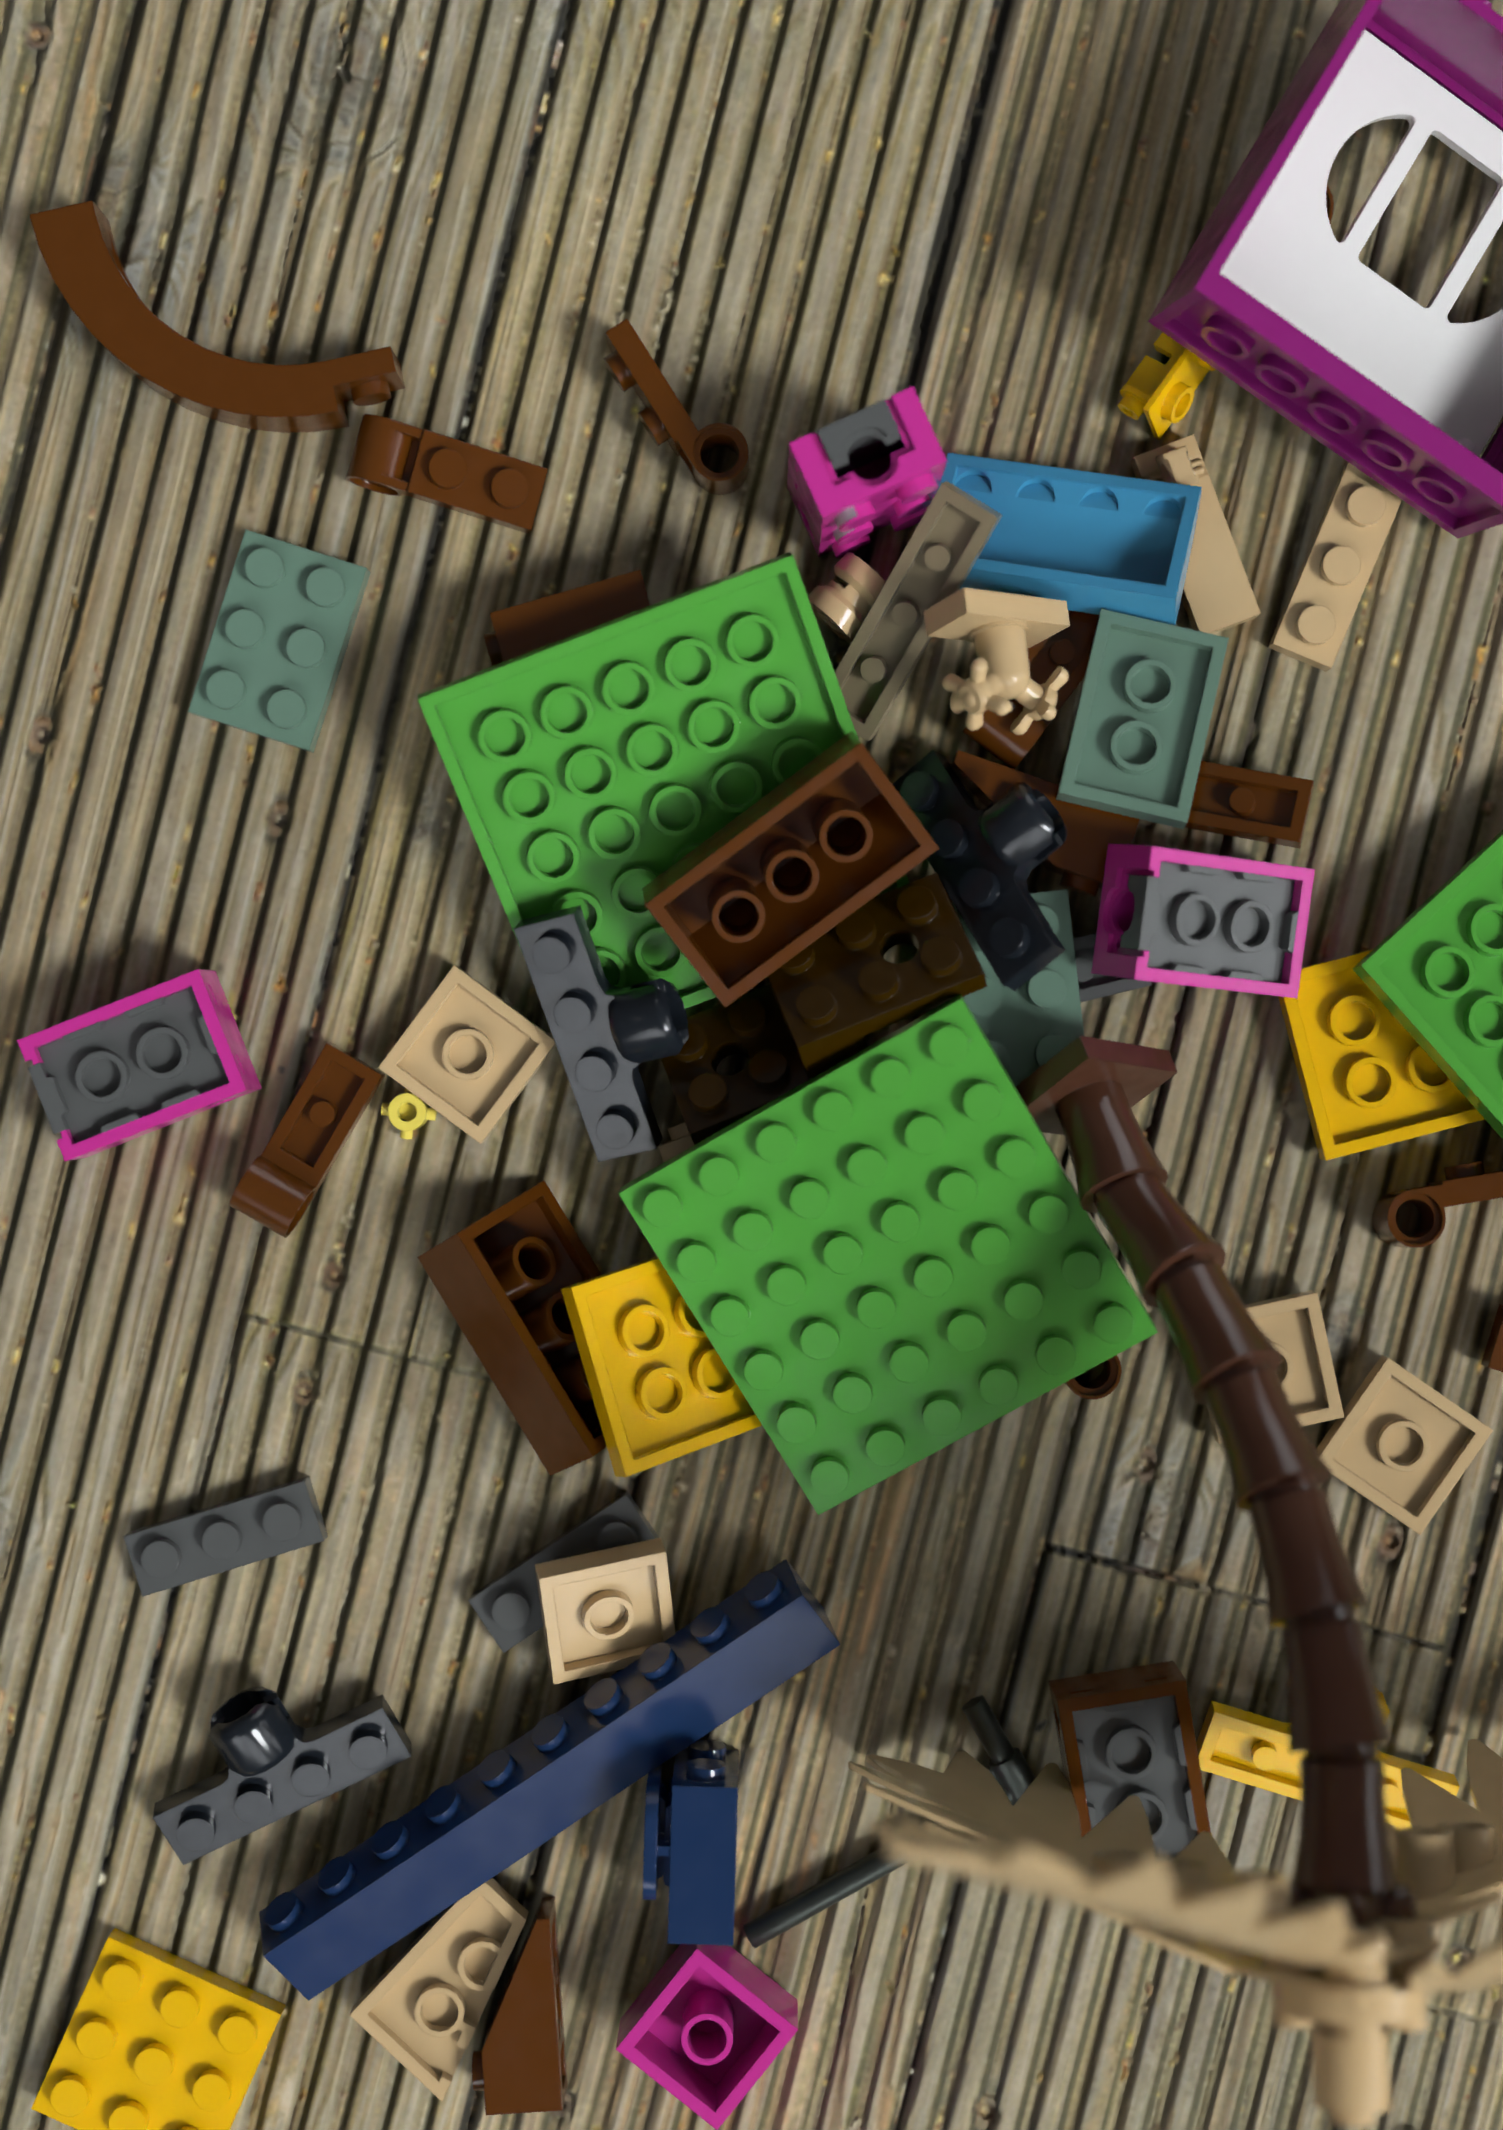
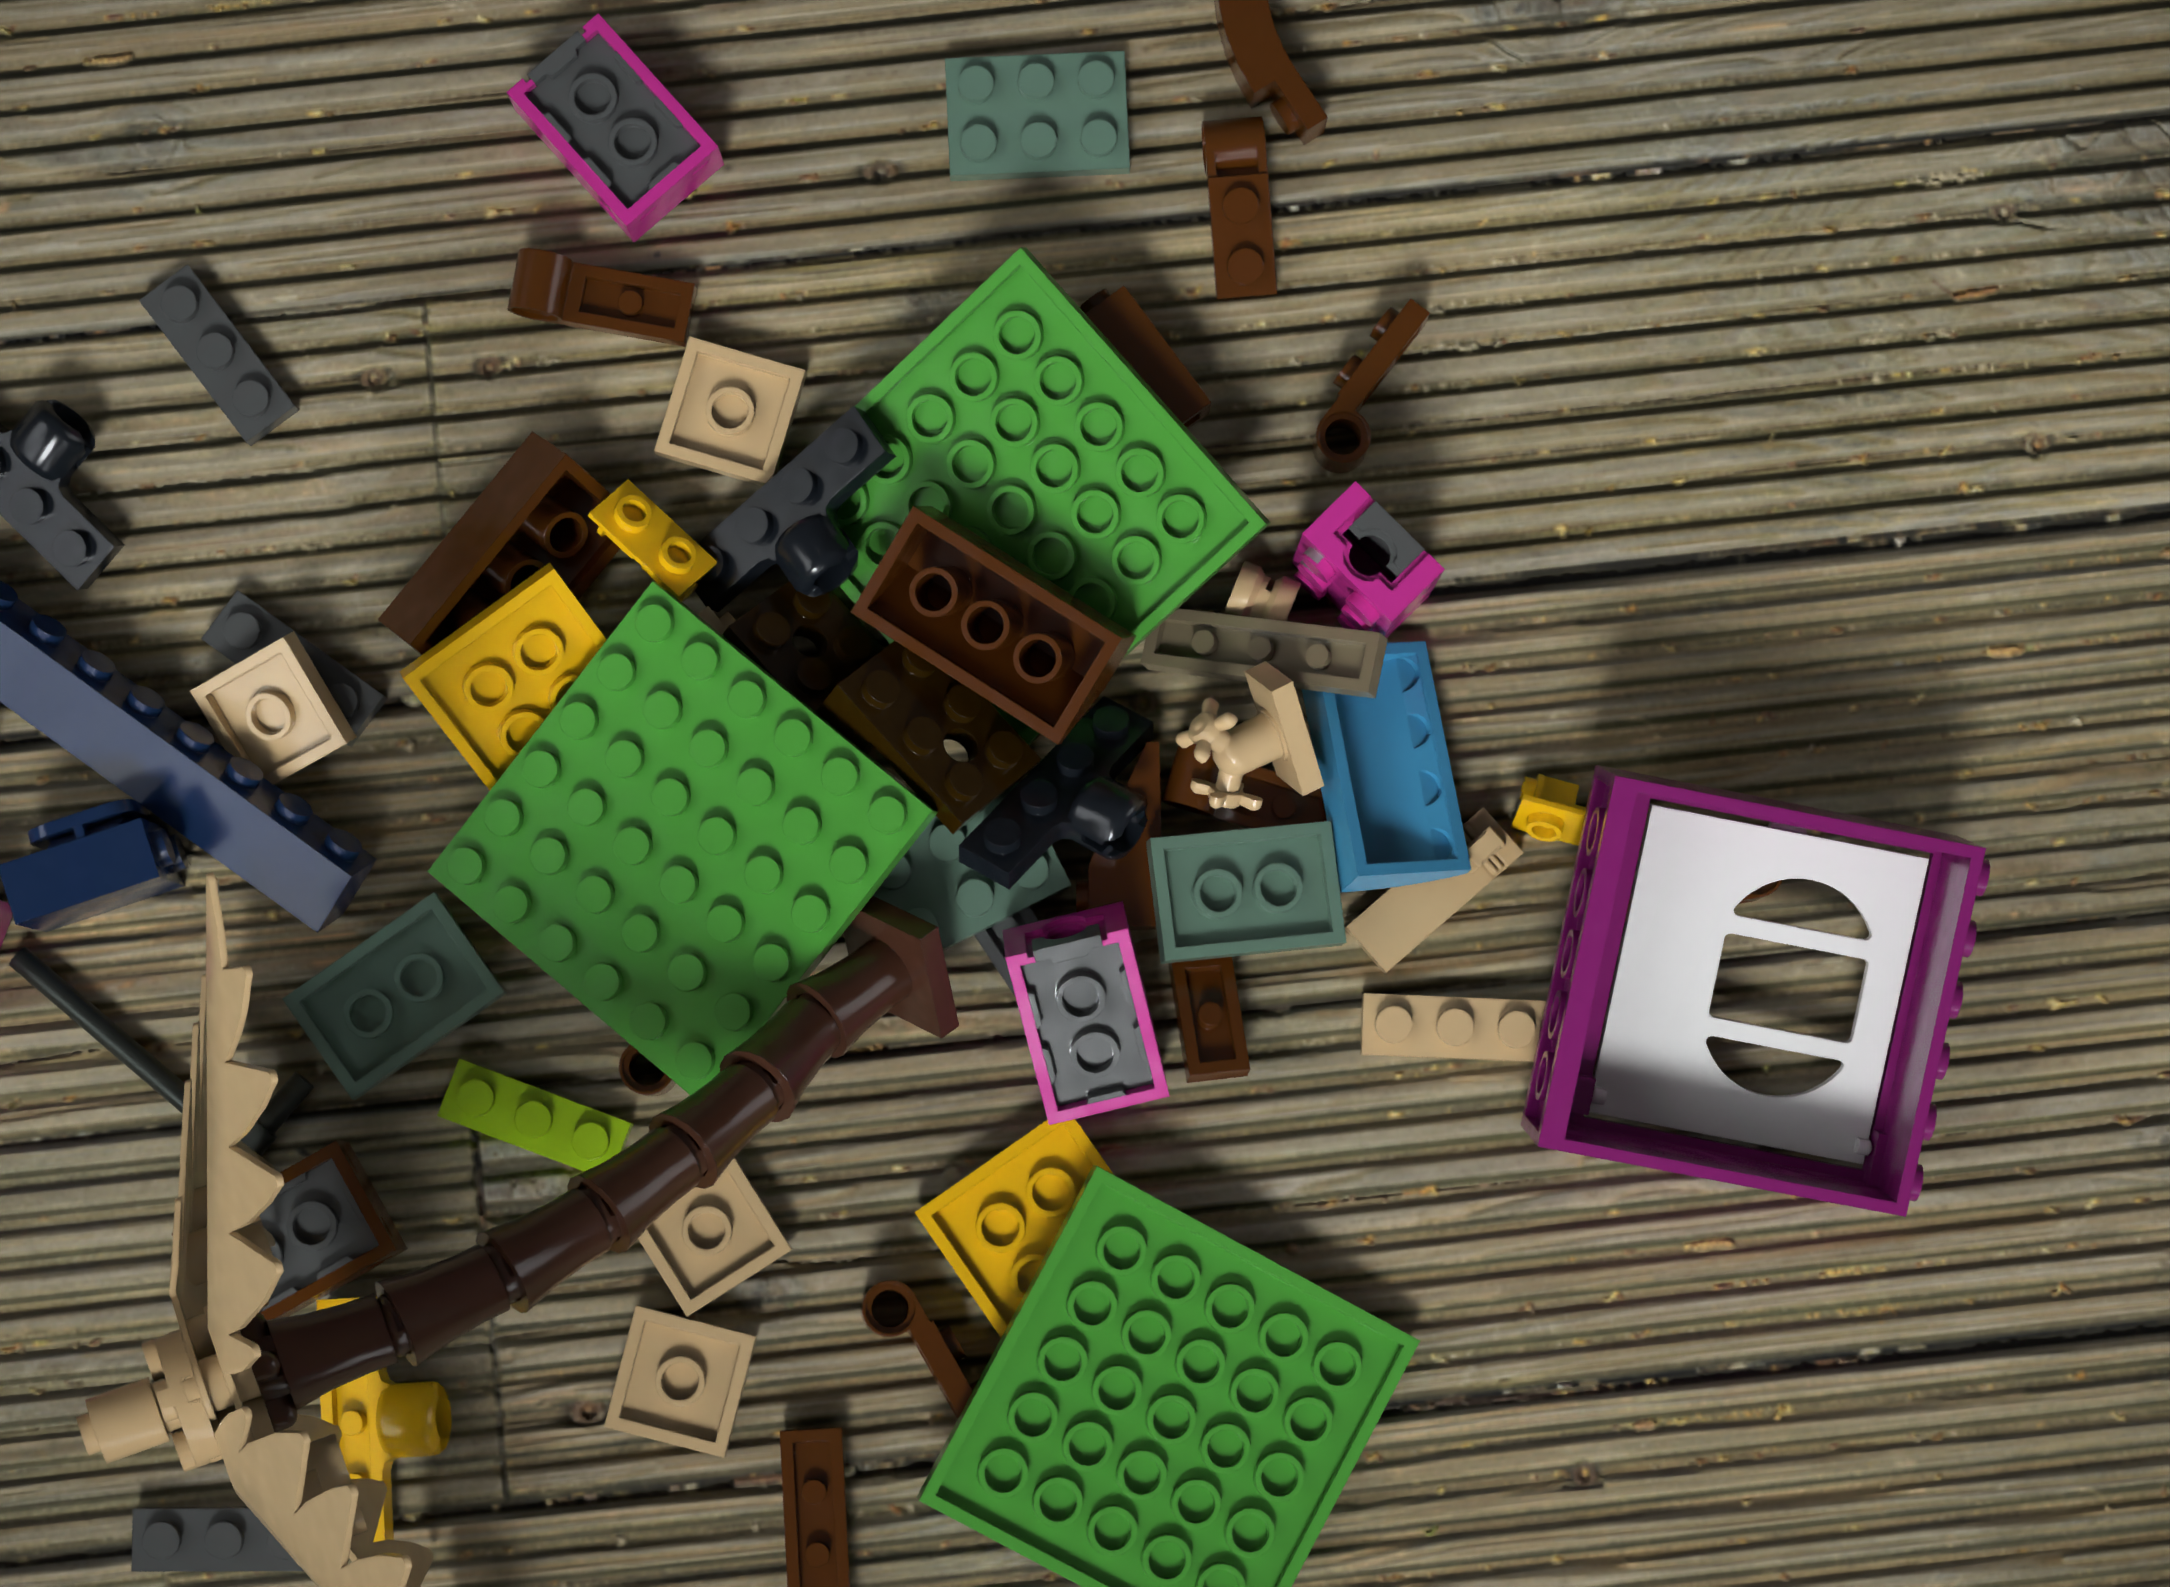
camera: 70 degrees right, 5 degrees down
light yellow piece [381,1088,437,1140] -> none
none -> sand green plate [282,892,507,1100]
none -> lime plate [437,1058,633,1171]
none -> yellow hinge [588,479,717,602]

